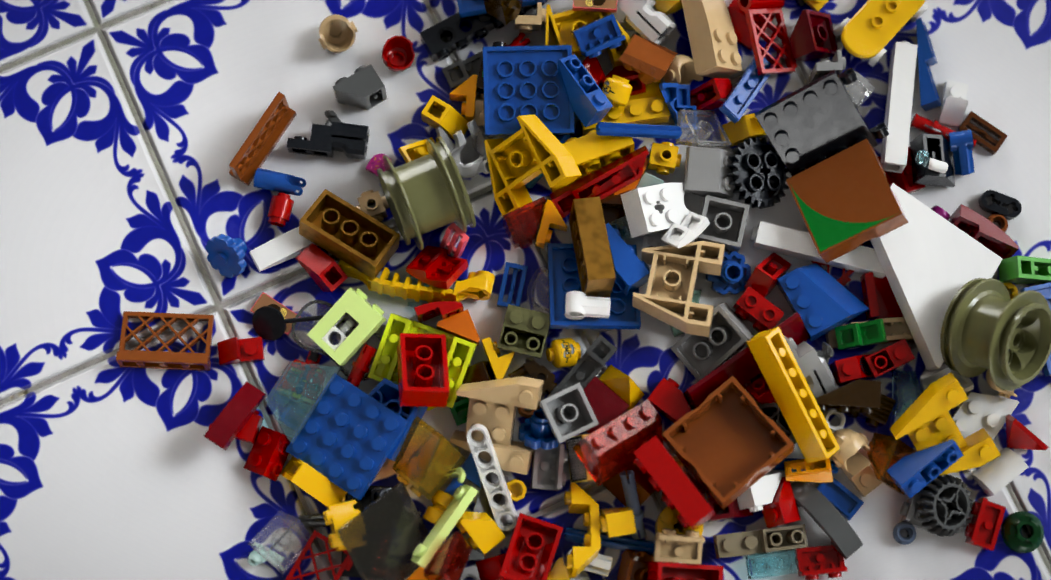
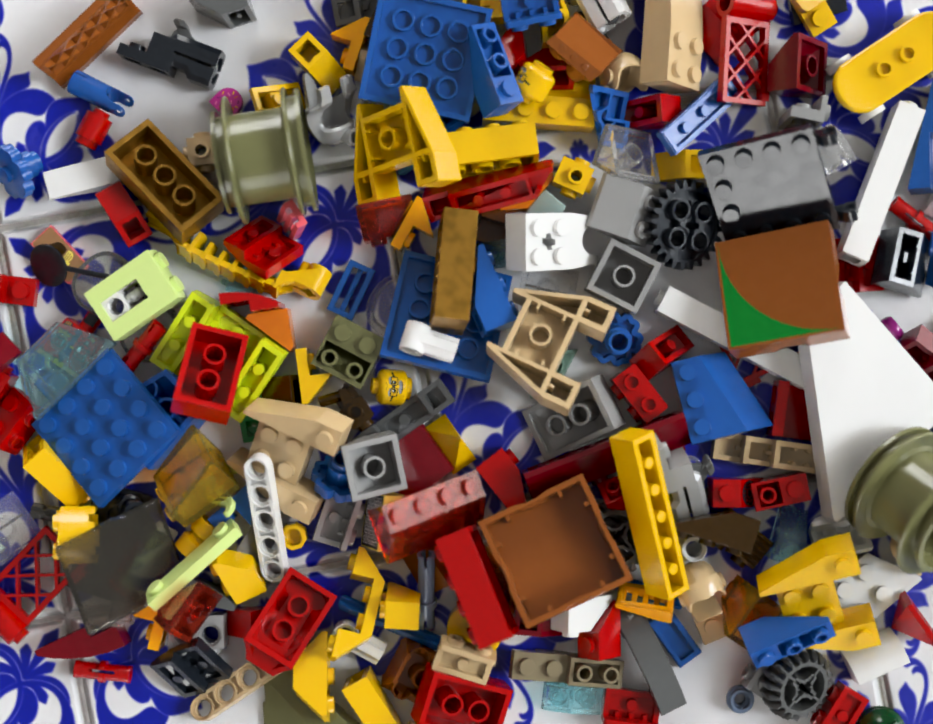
camera: 20 degrees right, 10 degrees up
blue axle [596,122,682,139] -> none
white slope [661,212,710,249] -> none
green slope [835,319,887,350] -> none
arm [915,150,948,174] -> none

